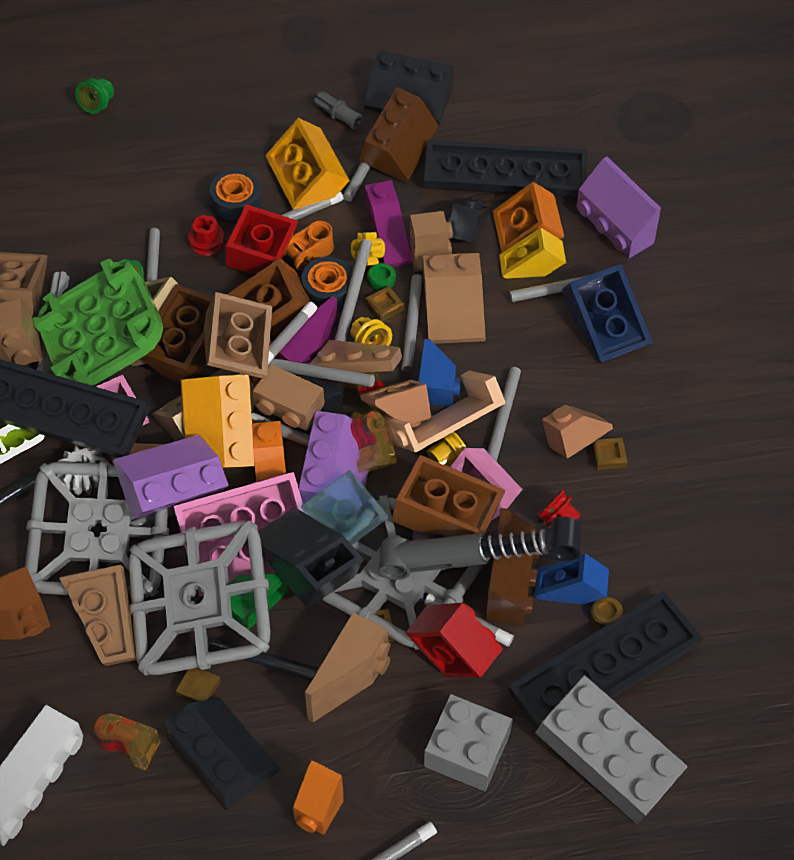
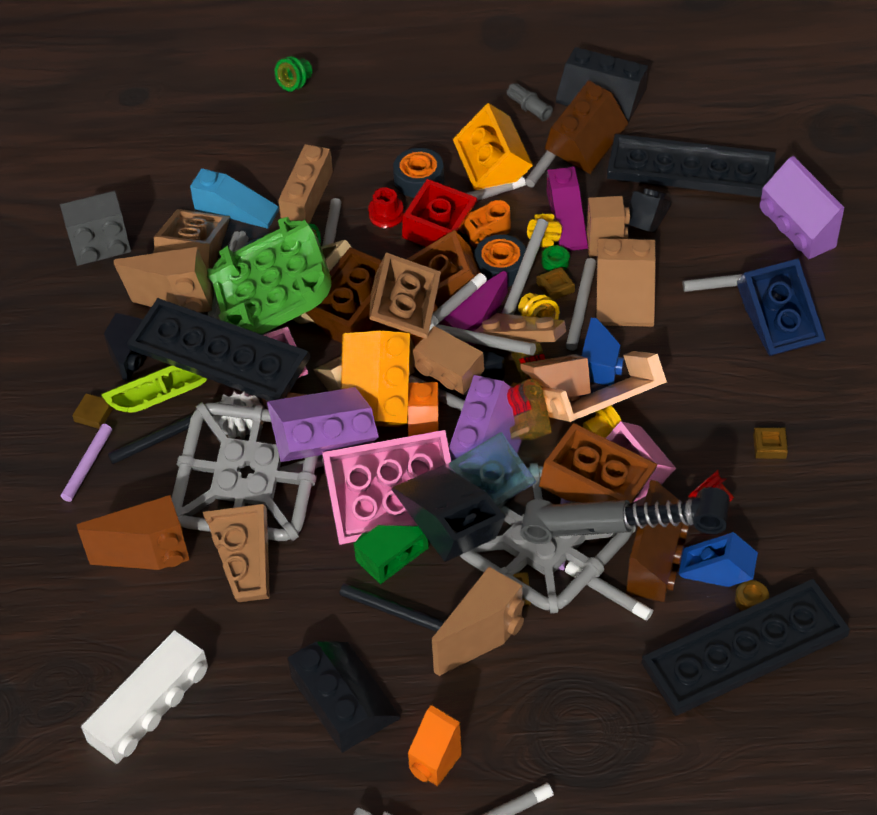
camera: 10 degrees right, 5 degrees down
clear yellow leg [94,713,161,770] -> none
light grey plate [129,520,271,676] -> none
pearl gold tile [176,668,221,703] -> none
red brick [405,603,503,678] -> none
light grey brick [424,694,512,792] -> none
light grey bar [487,367,521,462] -> none
orange slope [493,182,564,253] -> none
yellow slope [499,228,566,279] -> none
light grey brick [536,675,688,824] -> none
nougat slope [542,405,613,459] -> none
none -> dark azure slope [190,168,279,229]
none -> medium nougat brick [278,144,333,224]

